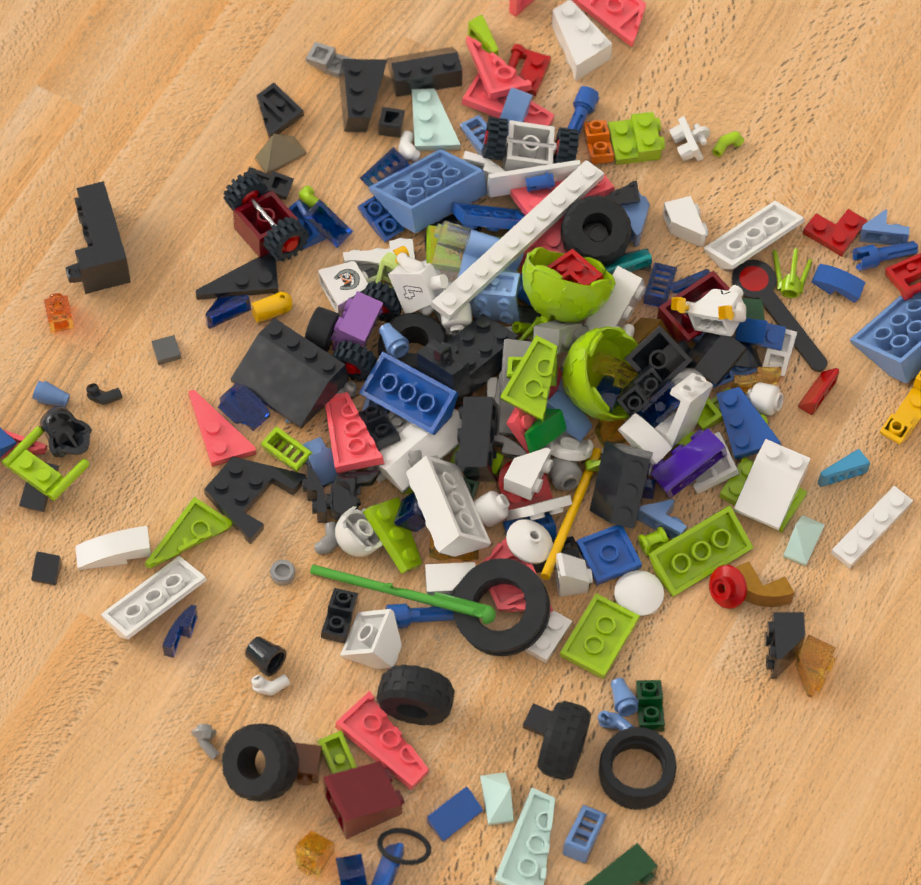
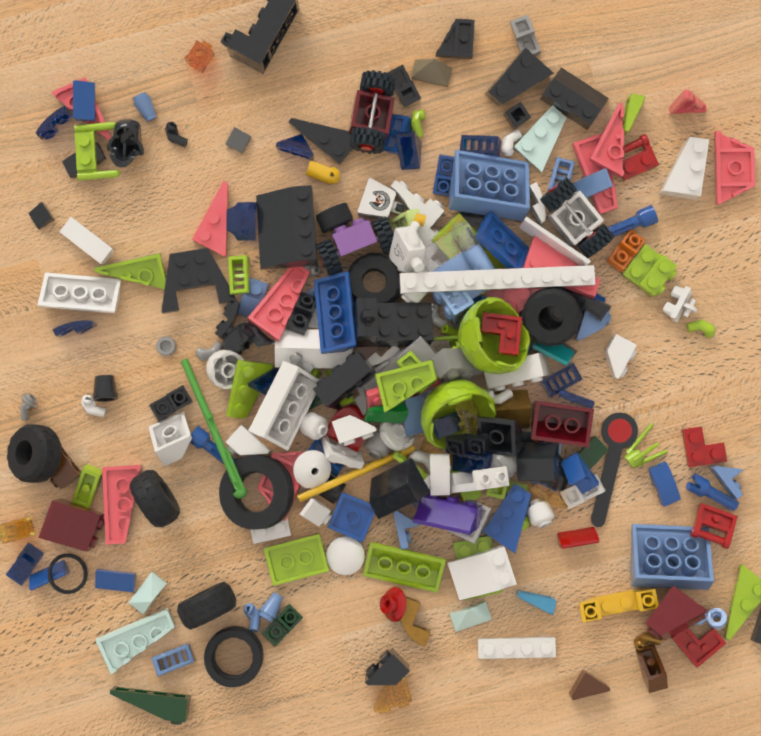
camera: 45 degrees right, 25 degrees up
medium blue cone [379,323,409,358] -> none
black tile [523,703,553,737] -> none
blue pin [525,172,555,193] -> none
lime bush [638,526,669,556] -> none
white torso [671,285,746,337] -> none
white slope [704,201,805,269] -> none

